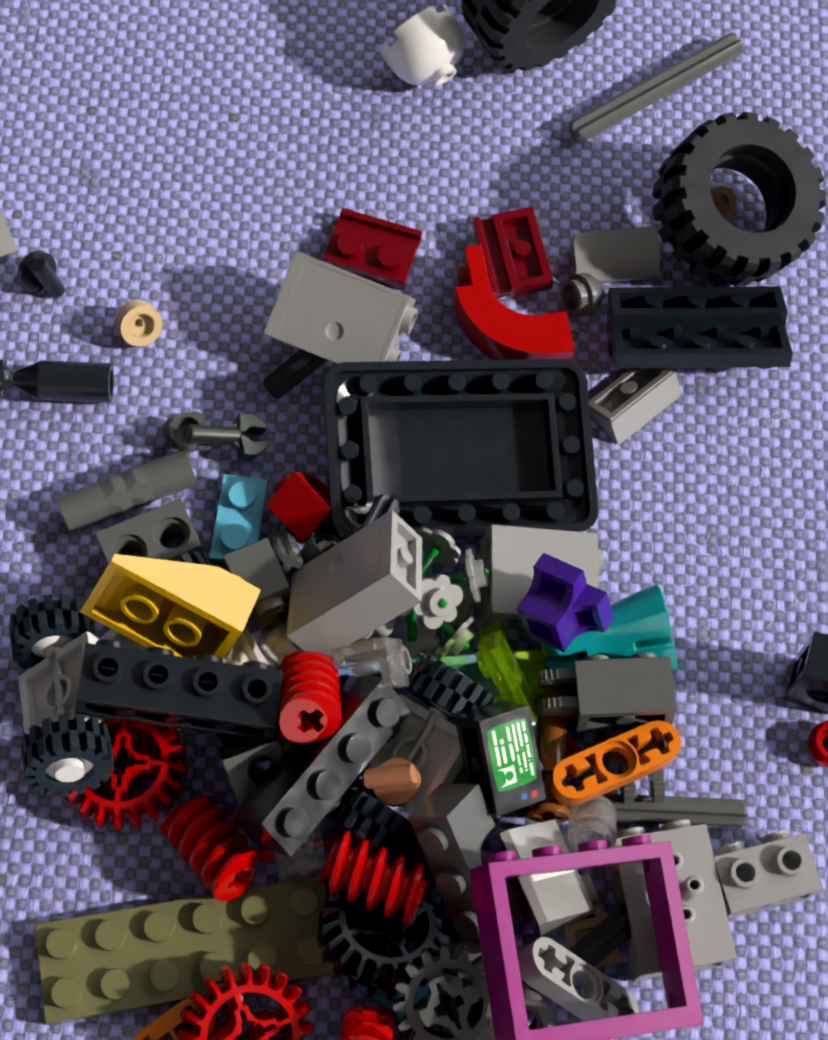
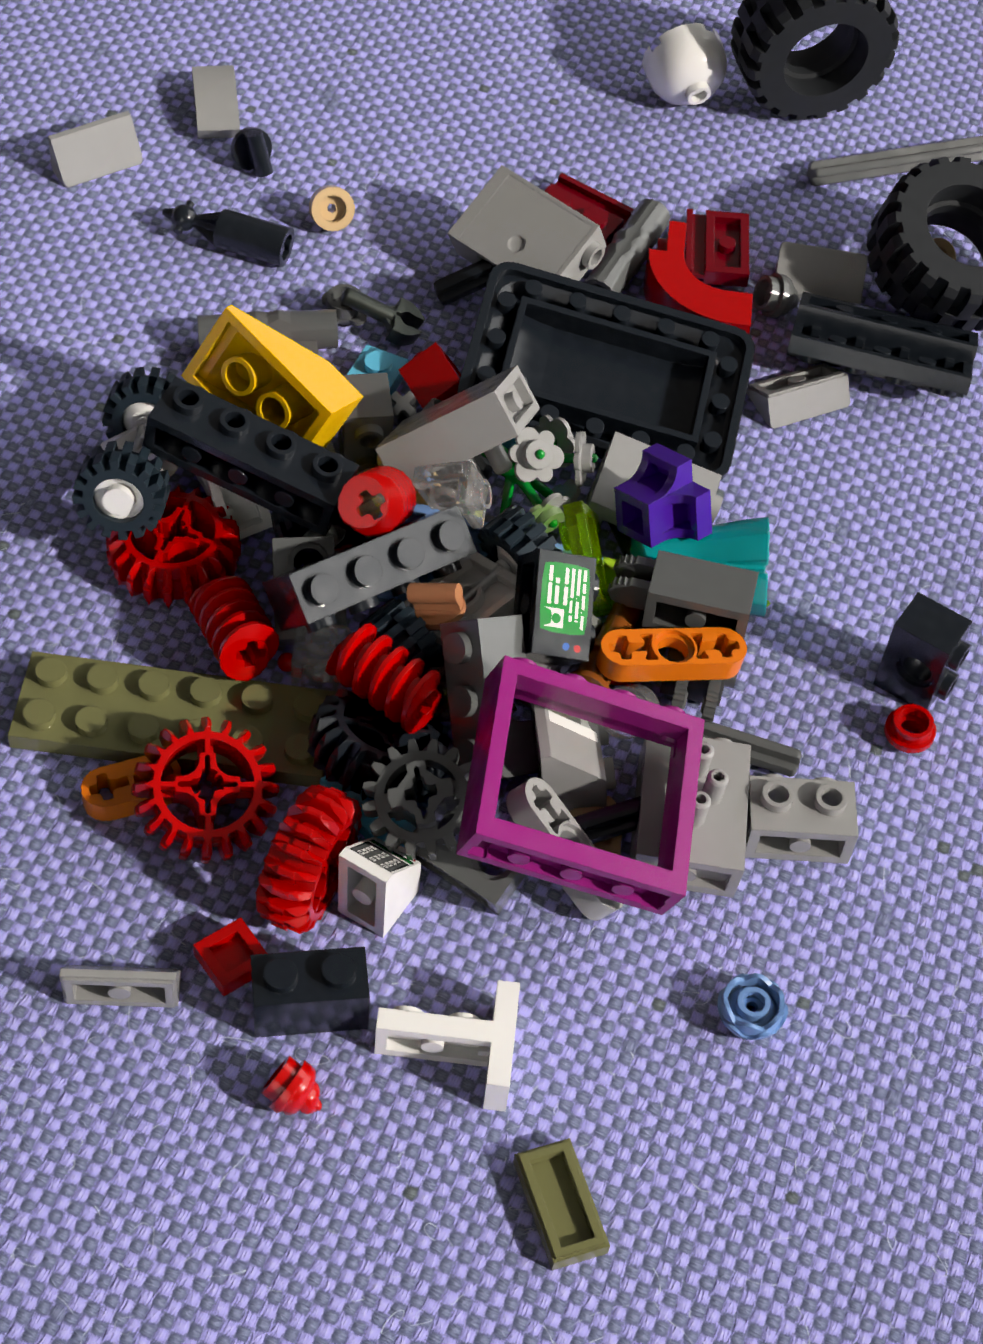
camera: 15 degrees right, 15 degrees down
none -> dark grey axle [584,199,671,293]

